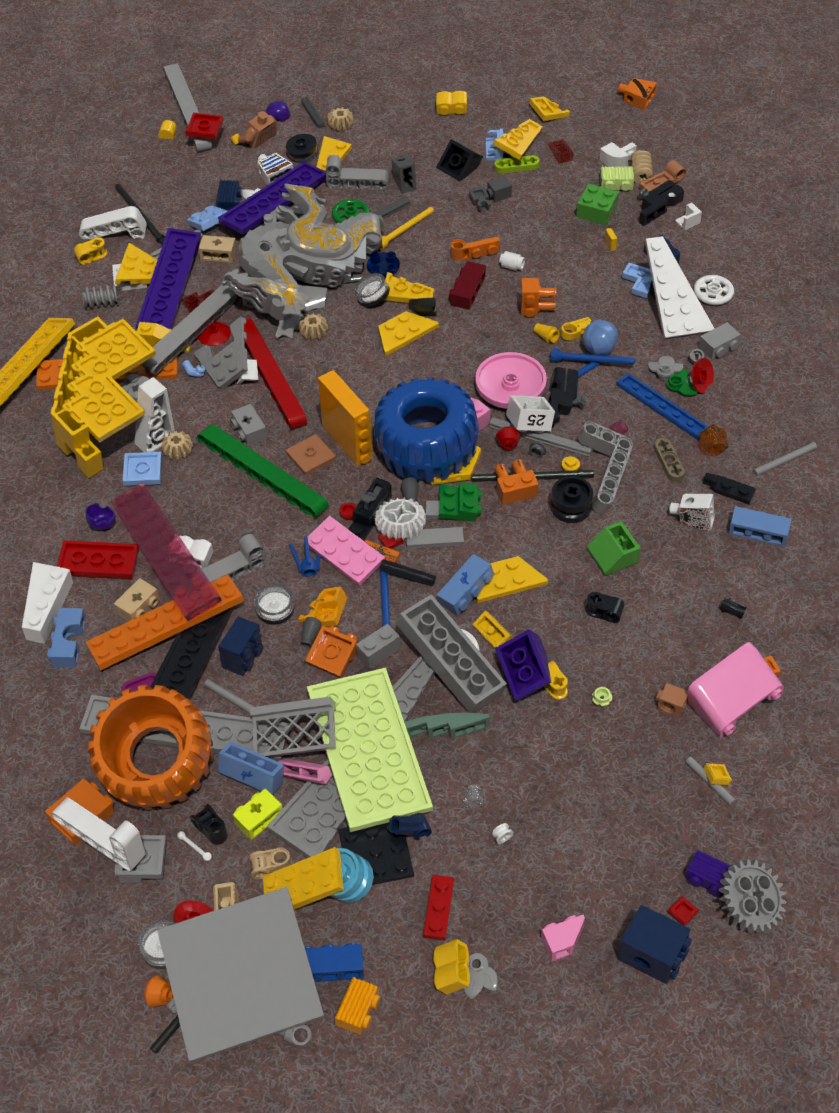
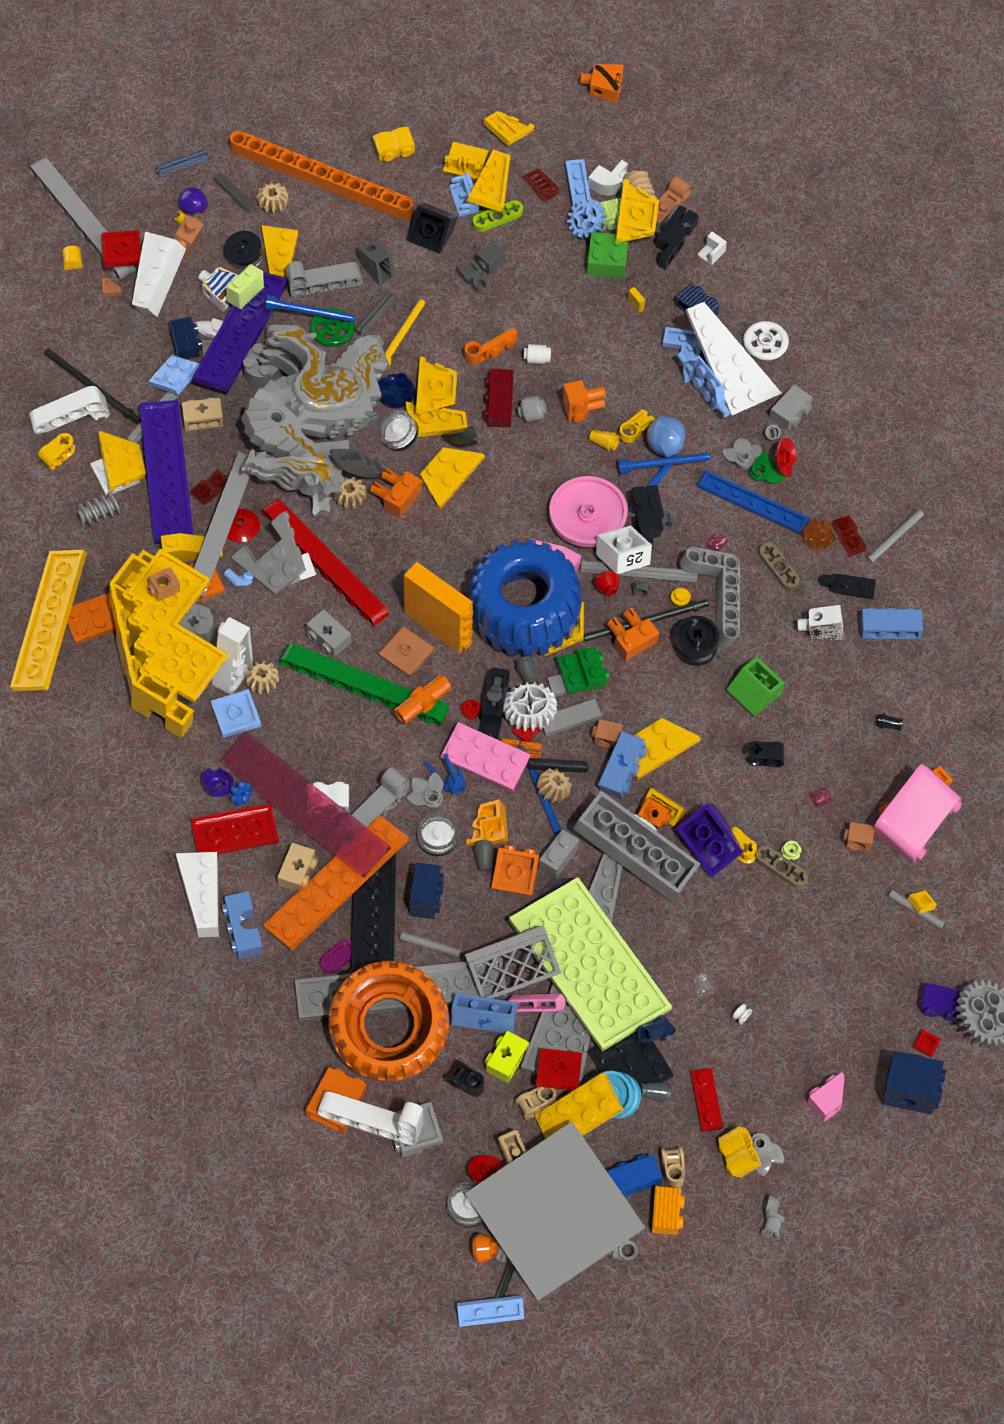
camera: 20 degrees left, 10 degrees up
white hinge [177,831,212,861] -> none
sand green slope [404,713,490,739] -> none
none -> nougat tile [102,278,122,296]
none -> white wedge [132,232,186,317]
none -> nougat brick [147,567,180,602]
none -> dark blue axle [155,150,209,177]
none -> yellowish green brick [226,264,264,309]
none -> orange beam [230,131,413,220]
none -> blue plant [230,781,253,806]
none -> blue piece [265,295,356,322]
none -> dark grey slope [329,449,384,478]
none -> orange brick [370,468,422,519]
none -> orange piece [394,675,451,724]
none -> light grey plate [407,772,444,808]
none -> yellow wing [416,357,457,414]
none -> yellow hinge [443,142,489,180]
none -> light blue plate [457,1295,524,1327]
none -> light grey head [518,395,547,422]
none -> tan gear [536,768,572,804]
none -> red plate [536,1048,582,1091]
none -> light blue plate [566,159,591,207]
none -> light blue gear [567,198,607,240]
none -> nougat brick [592,719,623,749]
none -> yellow wing [615,179,659,243]
none -> orange brick [638,797,673,828]
none -> dark grey cone [639,1082,671,1103]
none -> tan piece [660,1146,685,1188]
none -> light blue plate [677,351,731,417]
none -> dark tan beam [756,846,808,889]
none -> light grey connector [761,1195,785,1240]
none -> clear pink hose [810,787,832,808]
none -> clear red slope [832,515,866,557]

